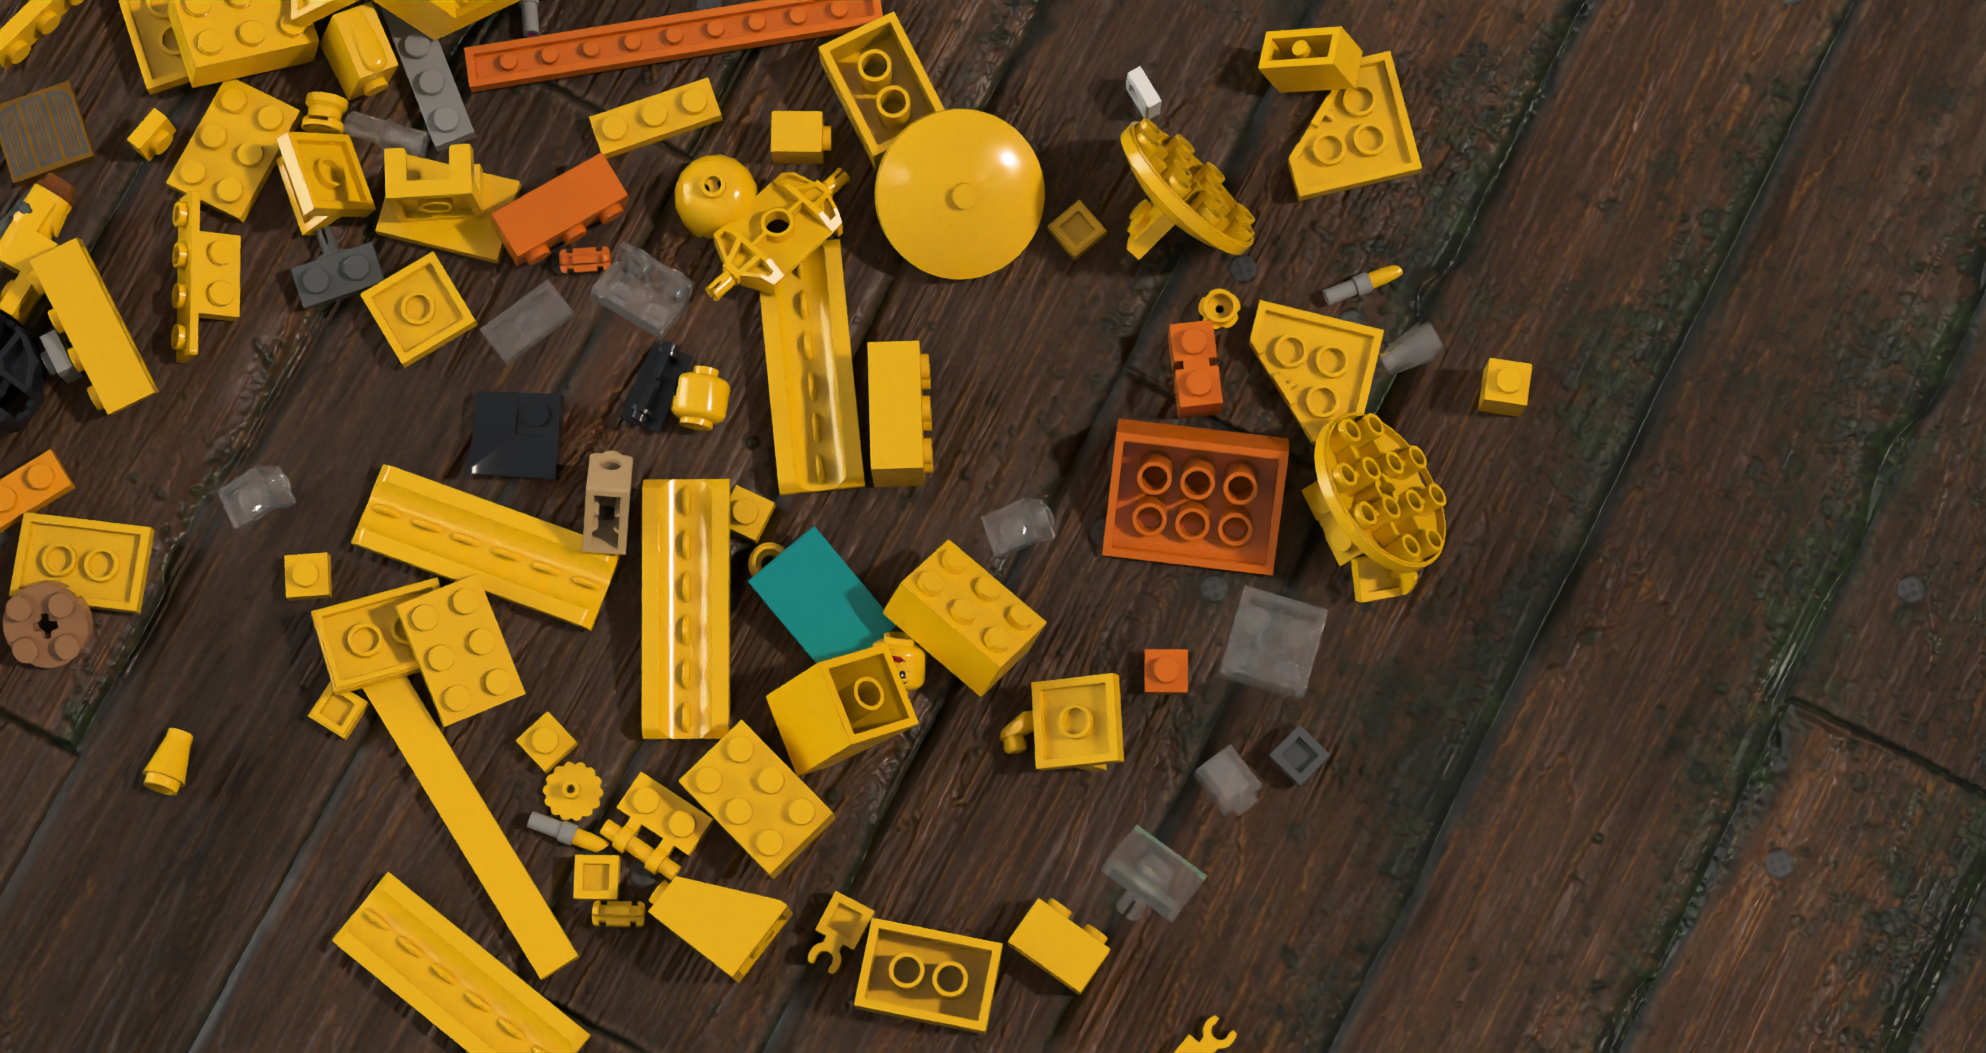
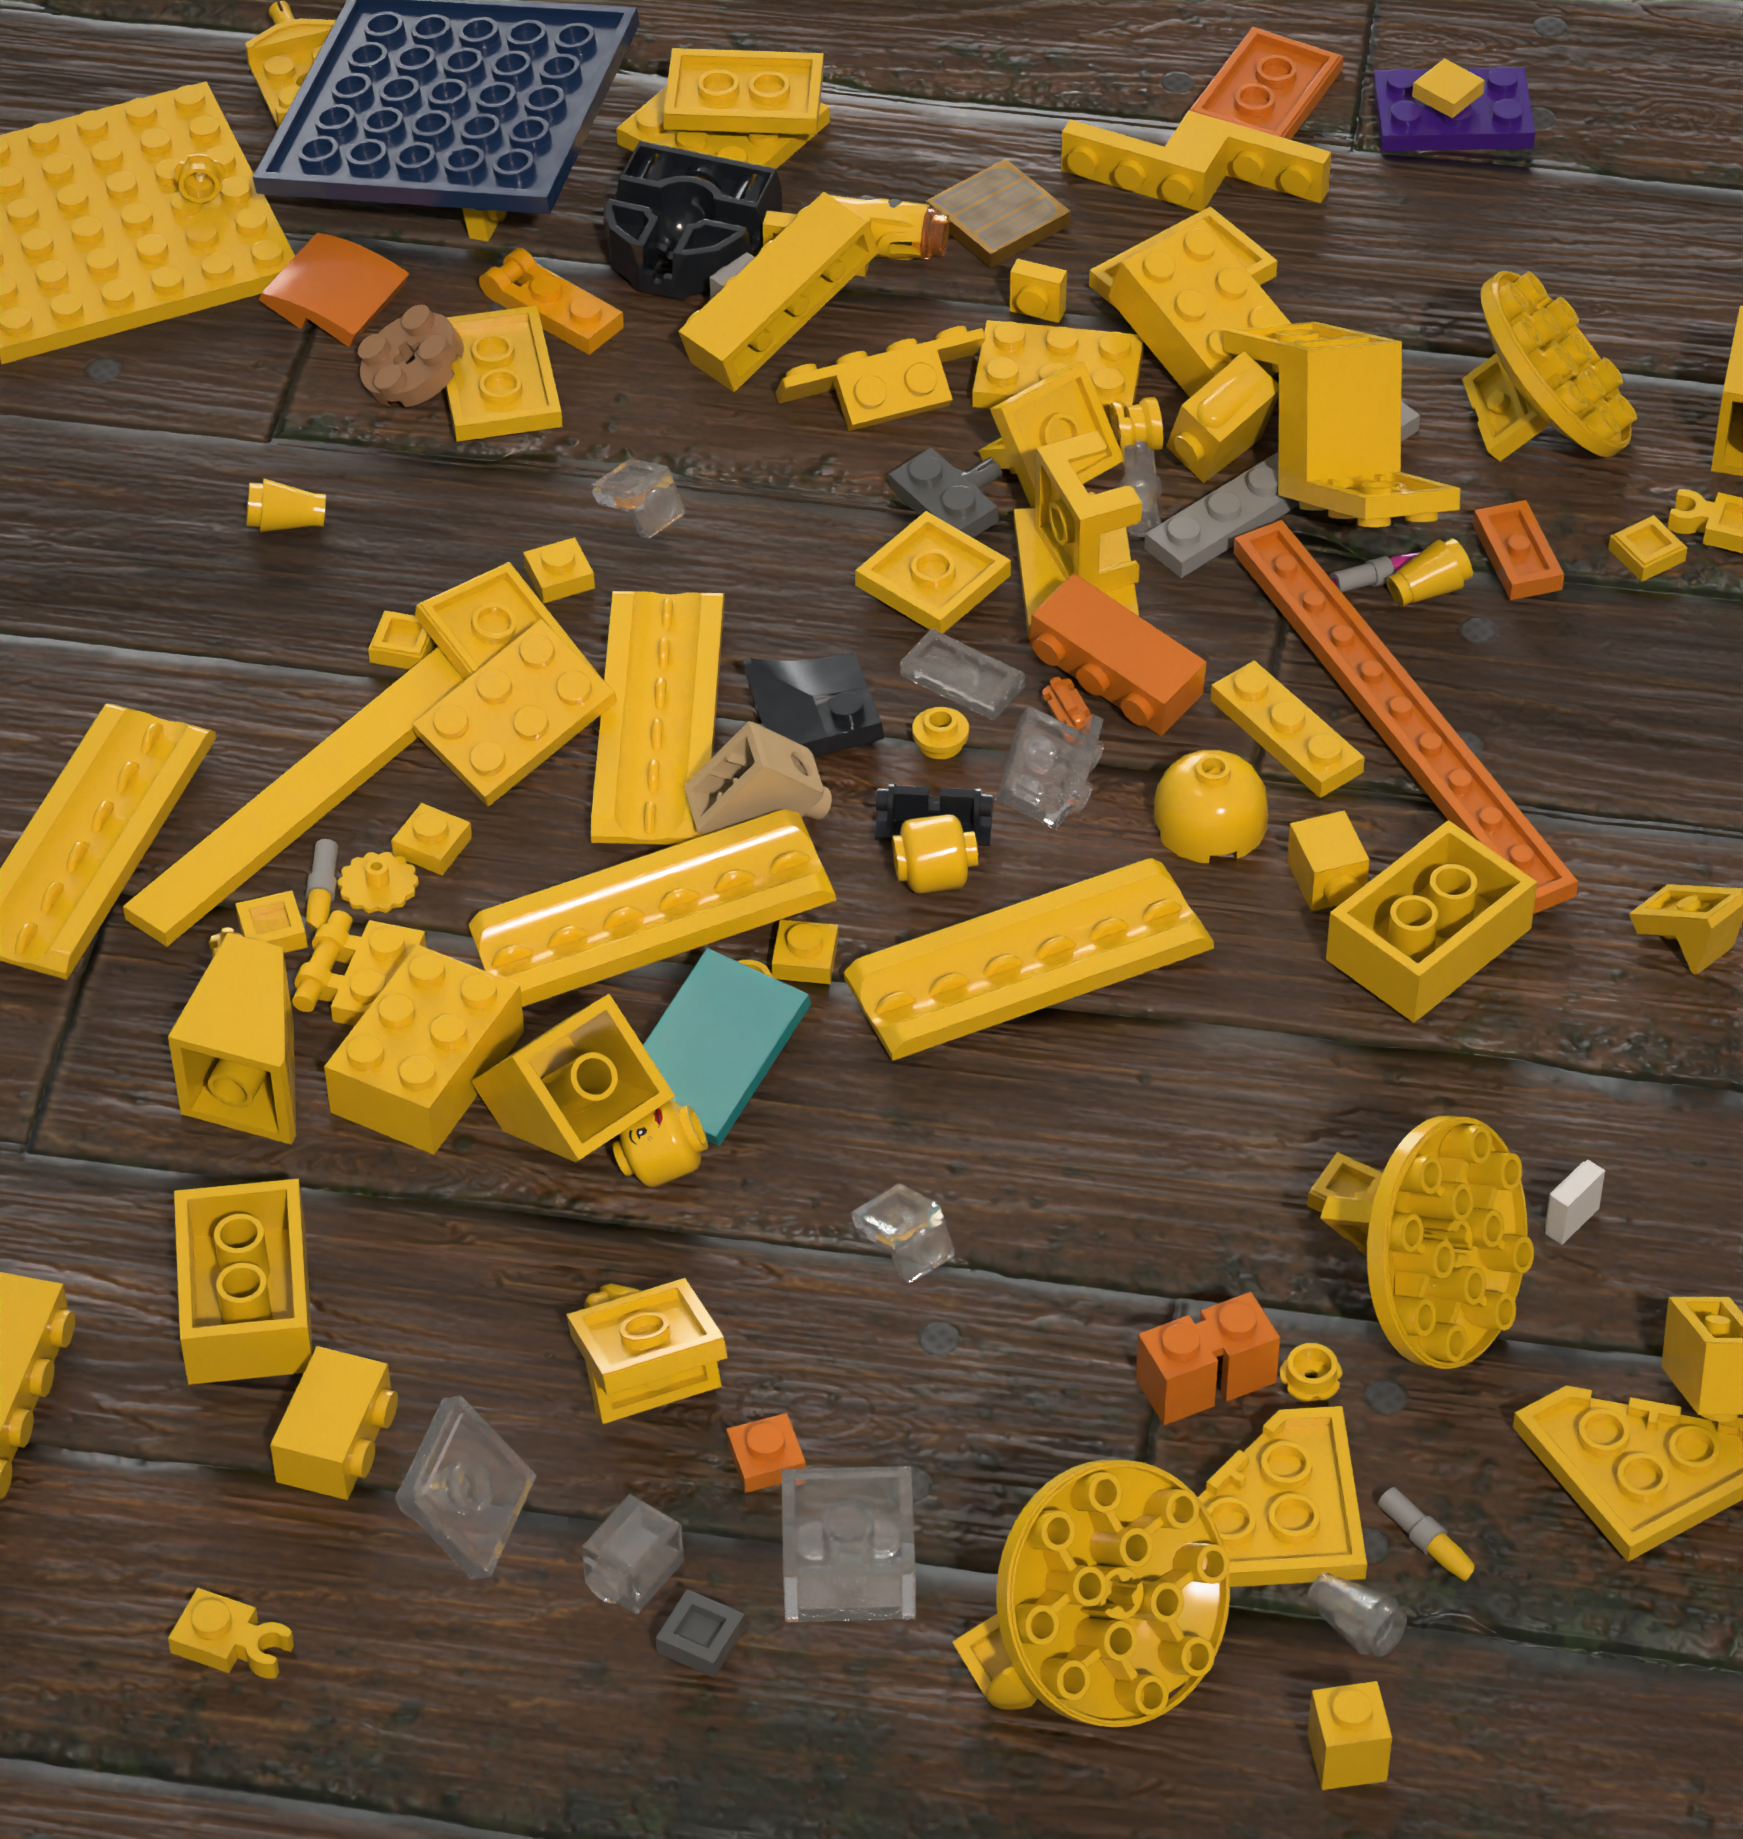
camera: 70 degrees right, 30 degrees down
yellow plate [705,167,850,301] -> none
yellow plate [808,891,875,975] -> none
yellow brick [867,341,933,488] -> none
yellow dish [874,108,1045,280] -> none
yellow brick [882,539,1047,697] -> none
orange slope [1102,418,1289,576] -> none
none -> yellow plate [912,707,969,759]

